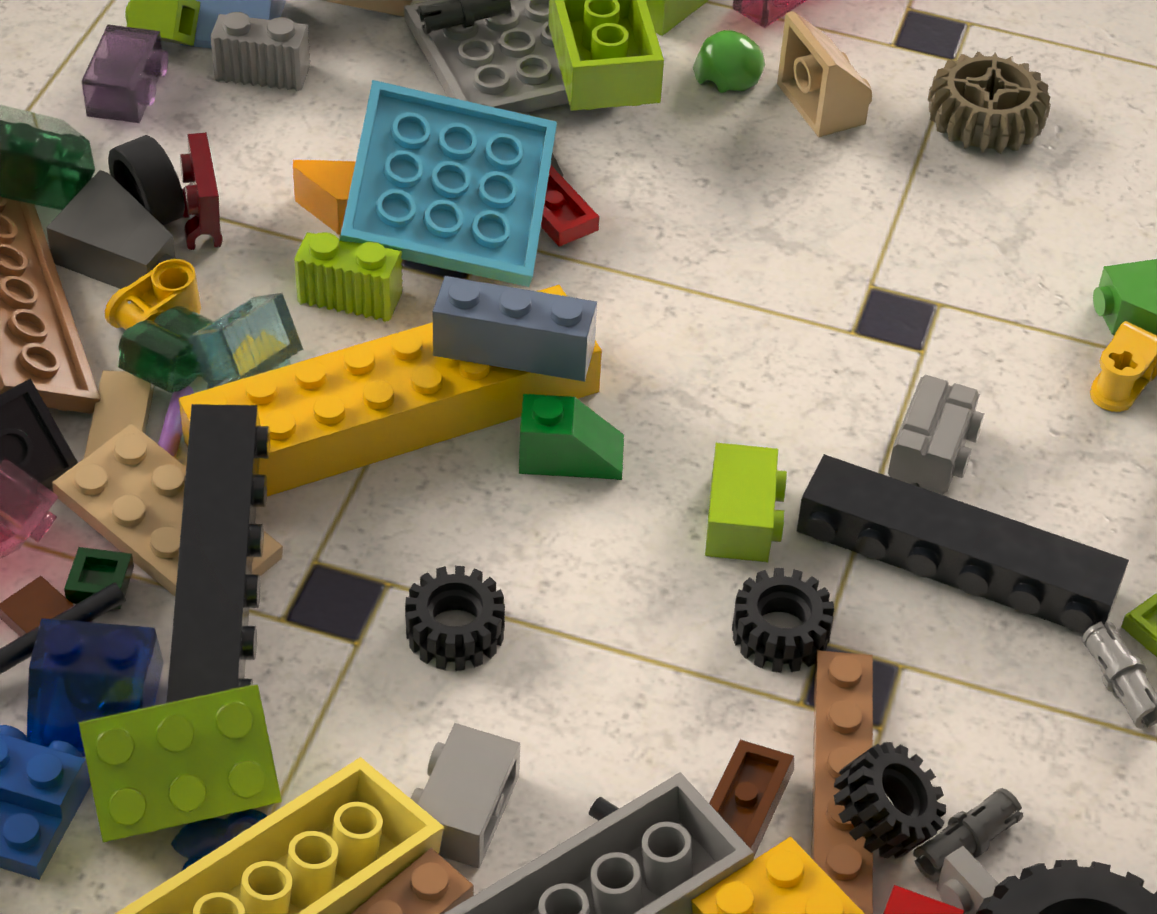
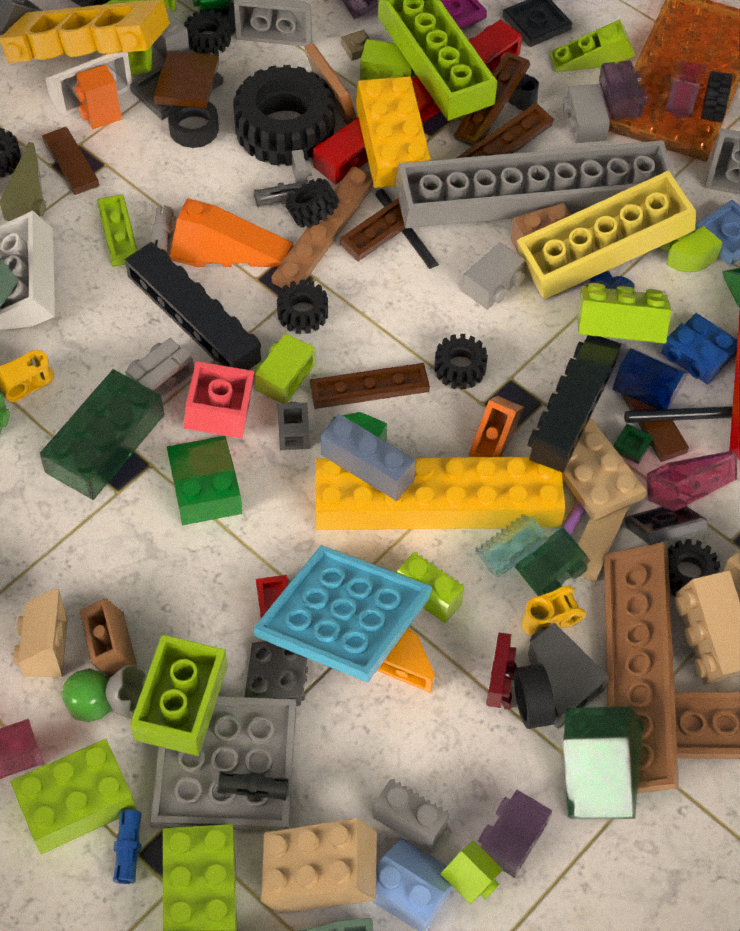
camera: 155 degrees left, 10 degrees up
none -> clear green brick [39,369,165,500]
none -> medium nougat brick [79,599,137,677]
none -> light grey hair [105,665,145,719]
none -> green slope [167,436,242,526]
none -> orange wedge [170,198,293,267]
none -> coral brick [184,361,254,439]
none -> dark grey brick [277,402,310,450]
none -> reddish brown tile [310,363,430,409]
none -> orange slope [468,396,524,457]

